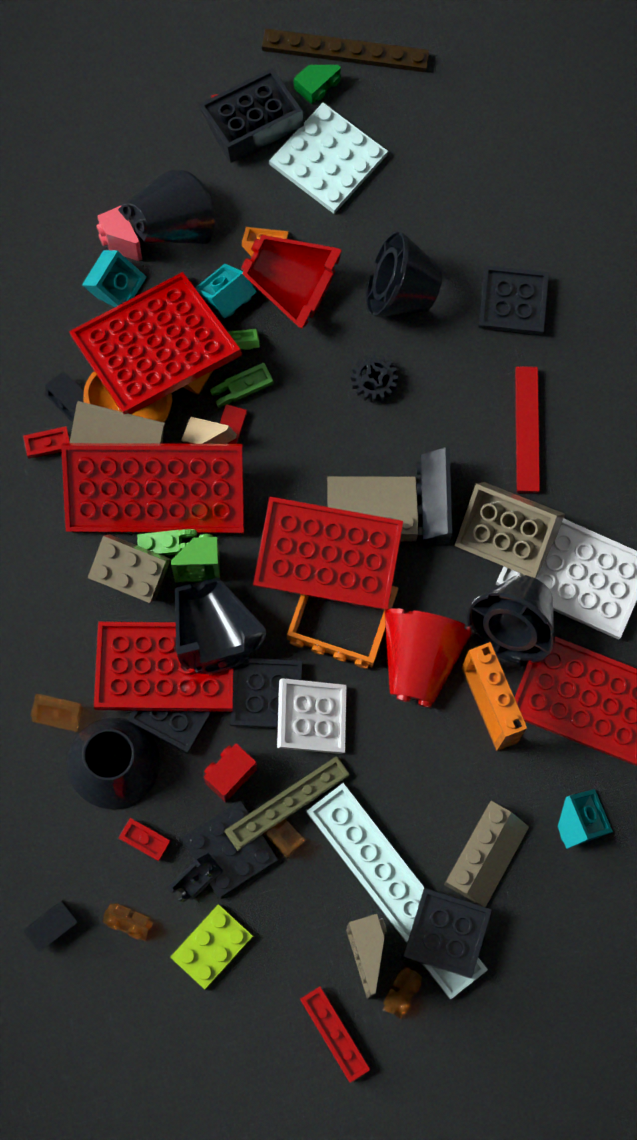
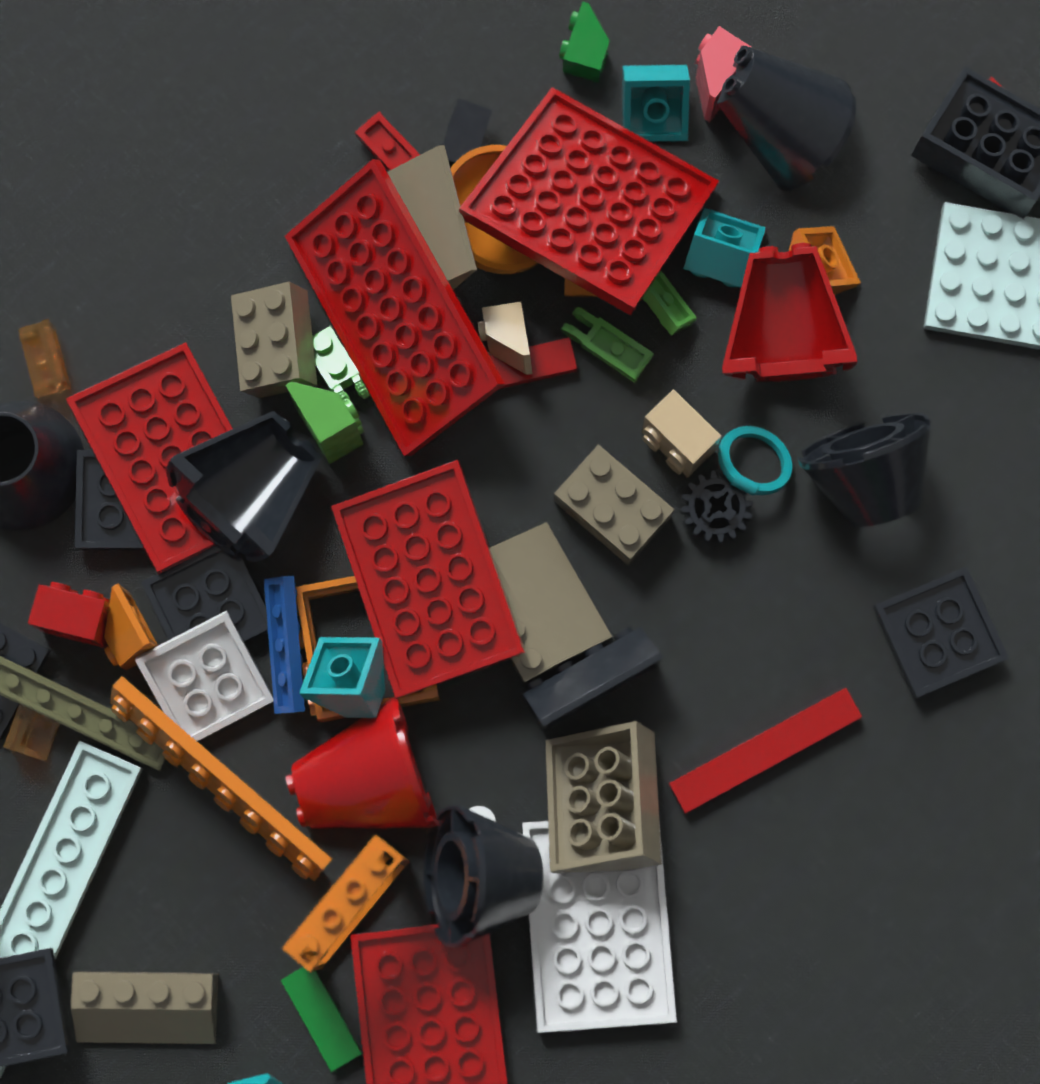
camera: 65 degrees right, 5 degrees up
none -> orange slope [104,584,159,671]
none -> orange plate [110,676,332,881]
none -> blue plate [264,576,305,714]
none -> green tile [281,967,362,1072]
none -> teal slope [299,637,385,718]
none -> dark tan brick [554,444,674,566]
none -> green slope [559,1,610,82]
none -> tan brick [641,389,721,477]
none -> teal piece [718,426,792,496]

